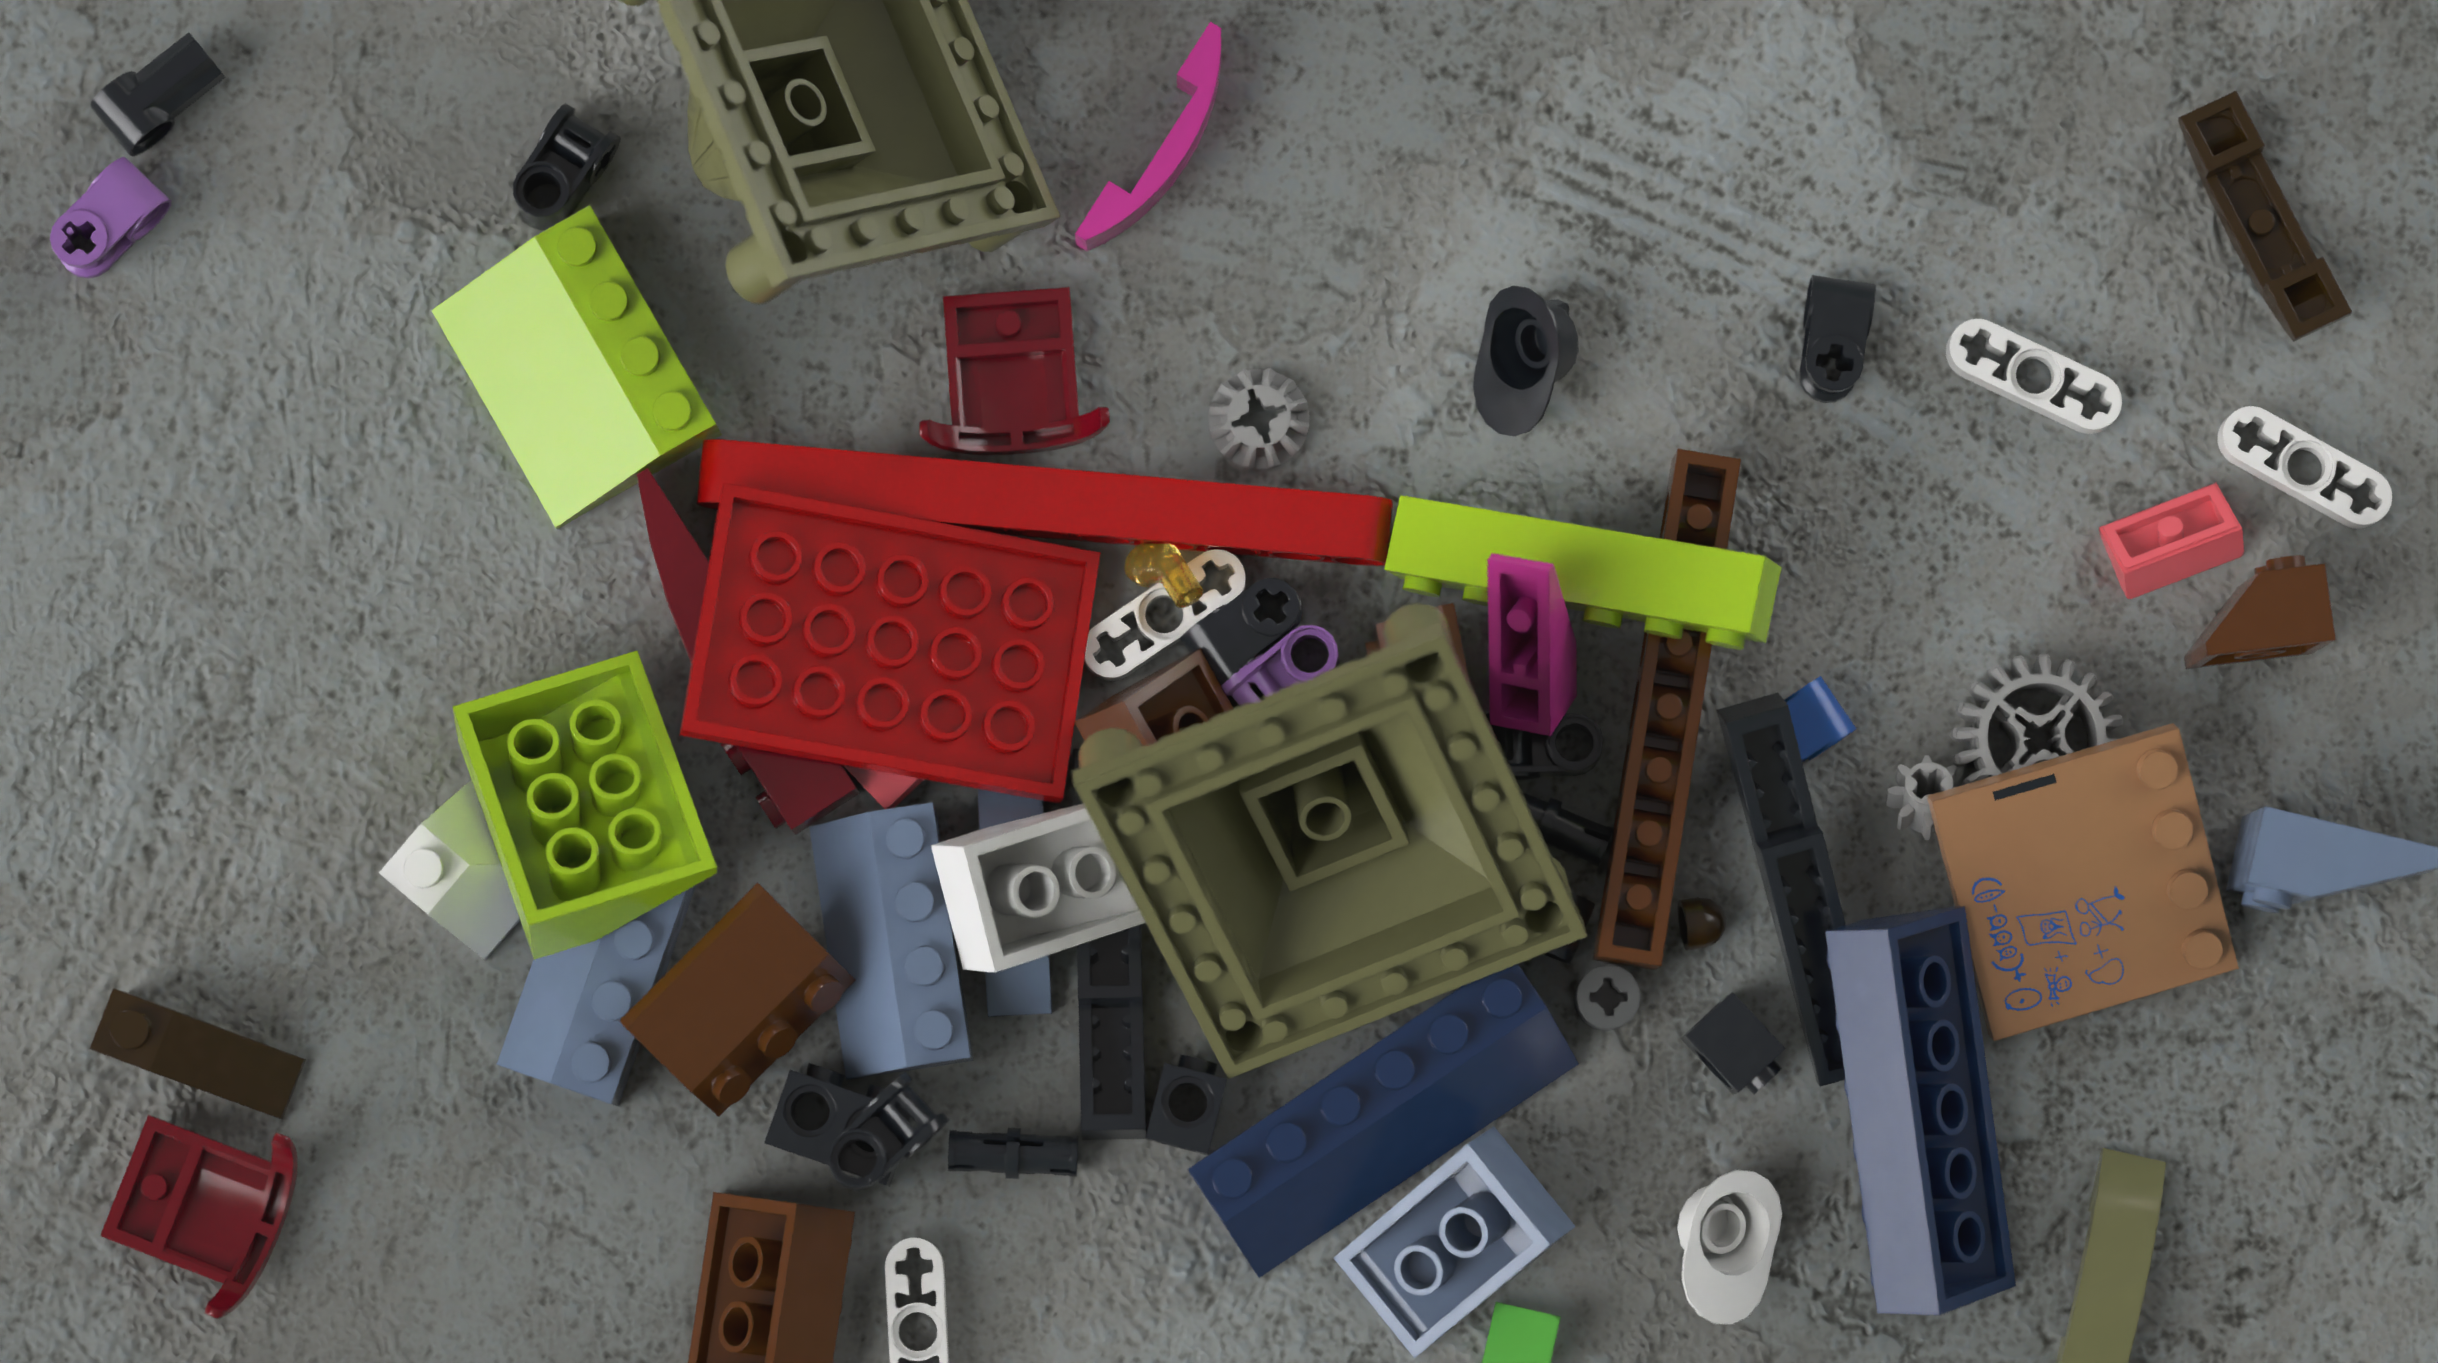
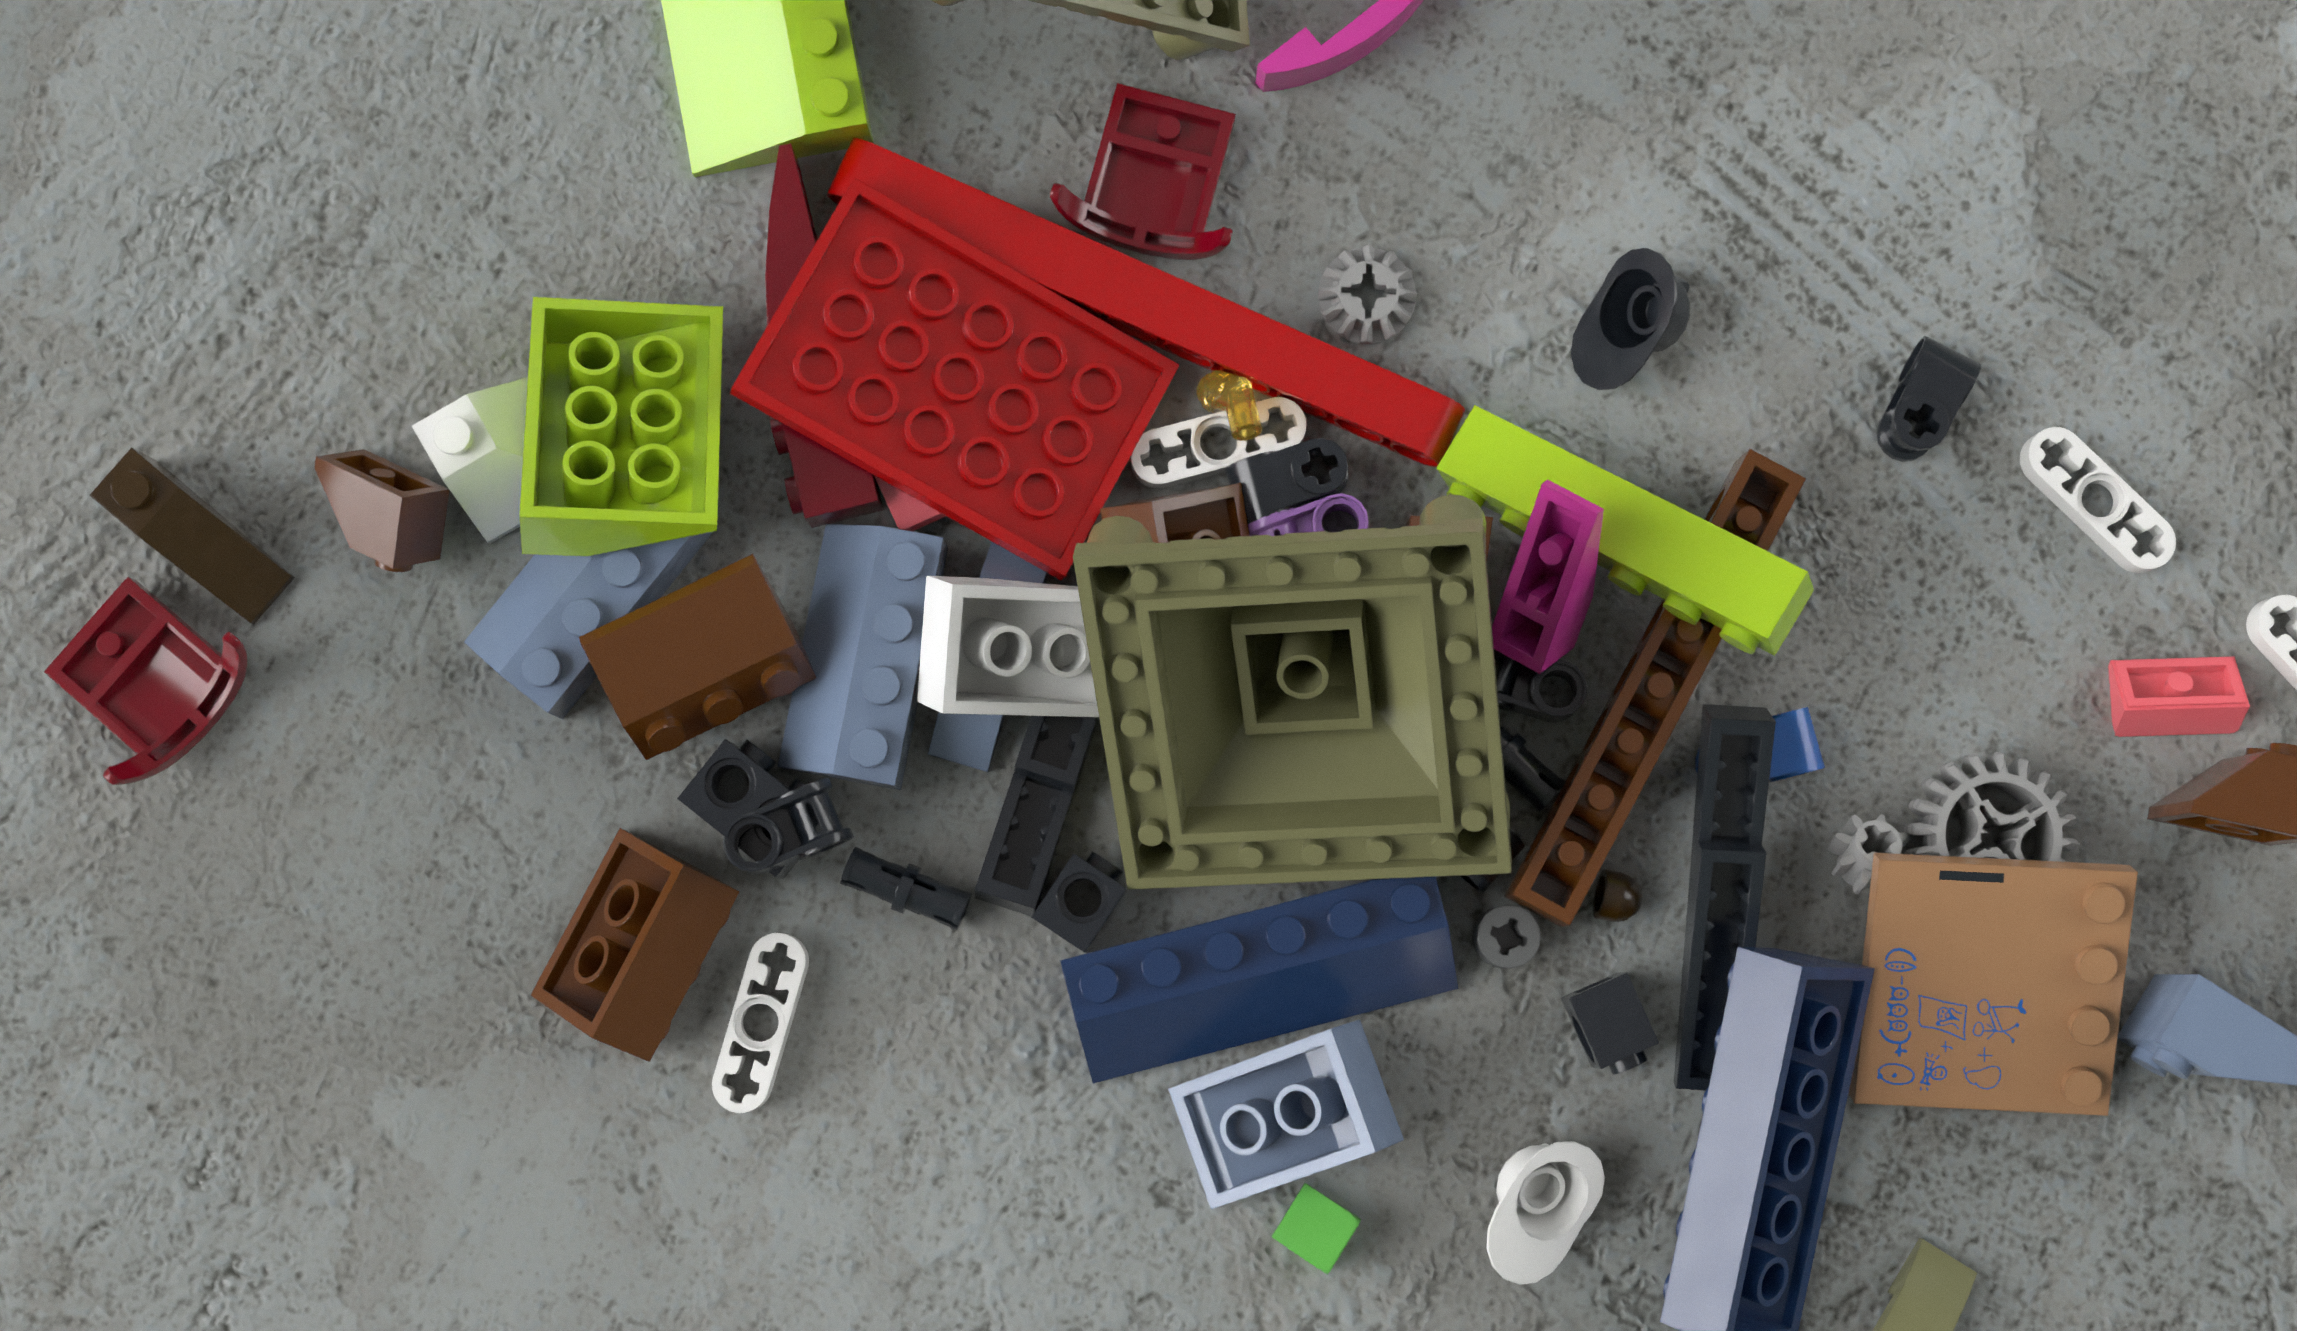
camera: 20 degrees right, 0 degrees up
none -> reddish brown slope [315,449,450,572]

